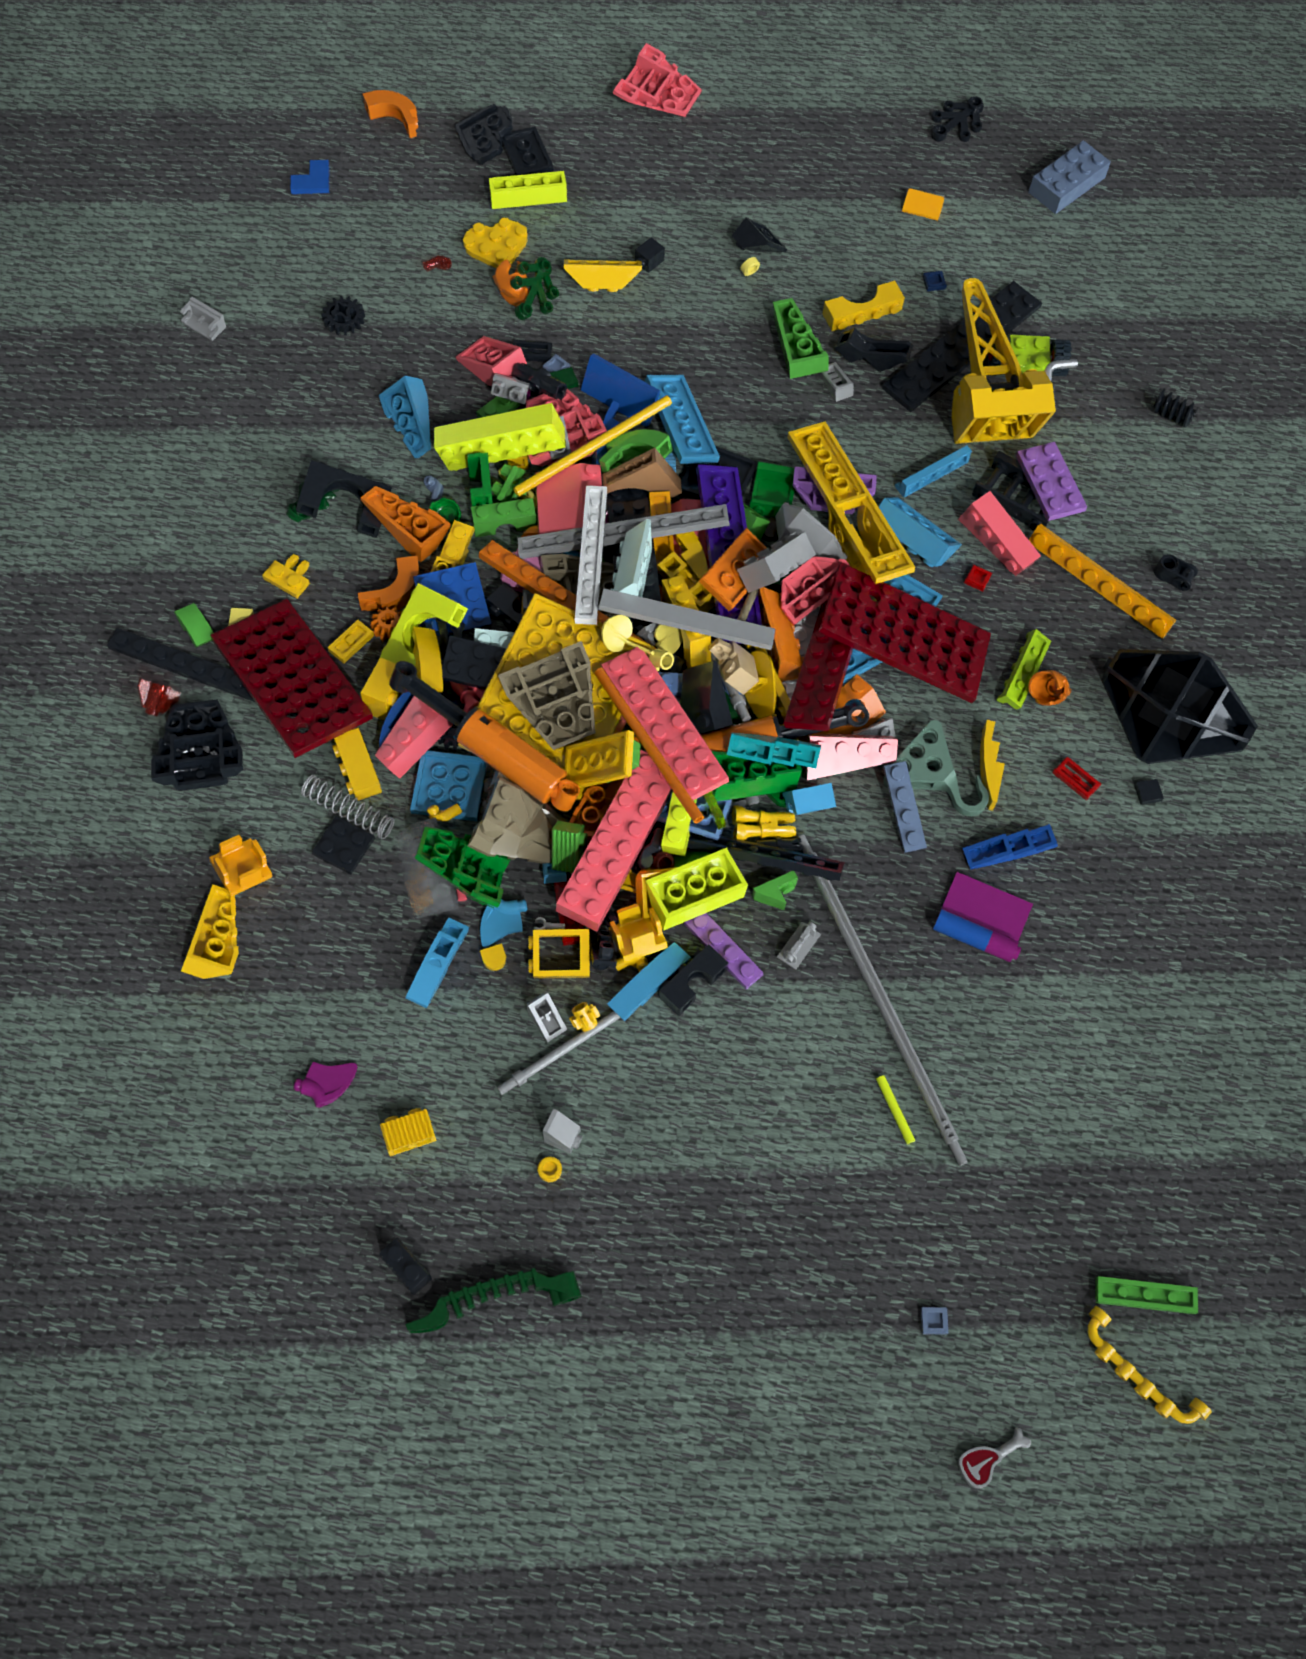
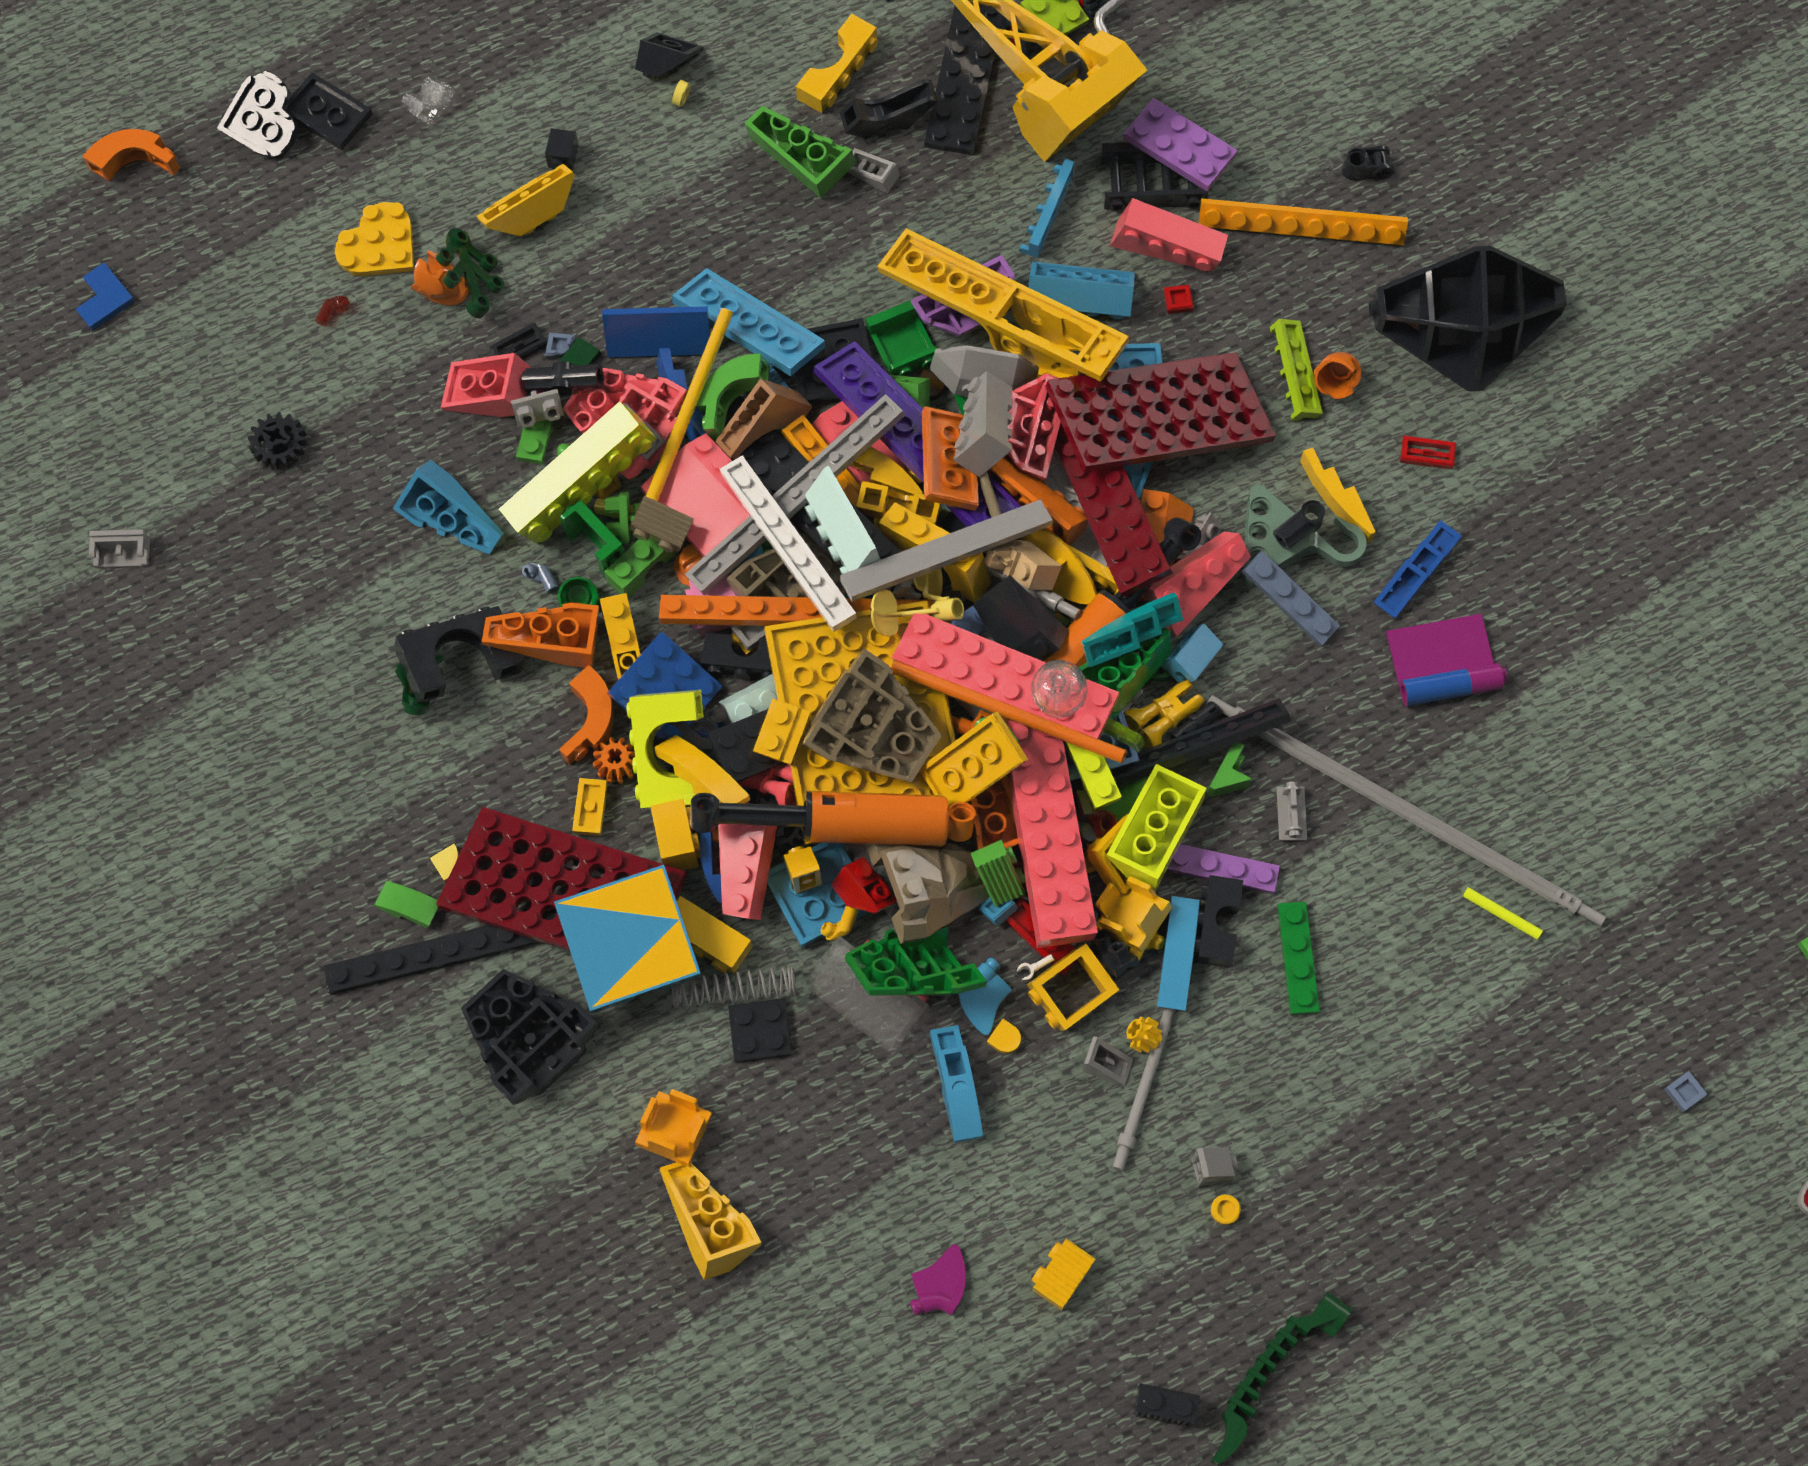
camera: 30 degrees left, 5 degrees up
clear red brick [137,678,181,717] -> none
yellow hinge [262,554,310,599] -> none
neon yellow brick [489,171,567,209] -> none
black tile [1134,779,1164,805] -> none
none -> clear brick [401,76,459,125]
none -> tile [554,865,701,1014]
none -> dark tan brick [630,496,694,553]
none -> yellow plate [753,699,812,766]
none -> yellow slope [784,846,822,894]
none -> red slope [831,857,897,913]
none -> clear cylinder [1031,659,1088,718]
none -> black piece [1273,500,1325,550]
none -> green plate [1277,901,1320,1016]

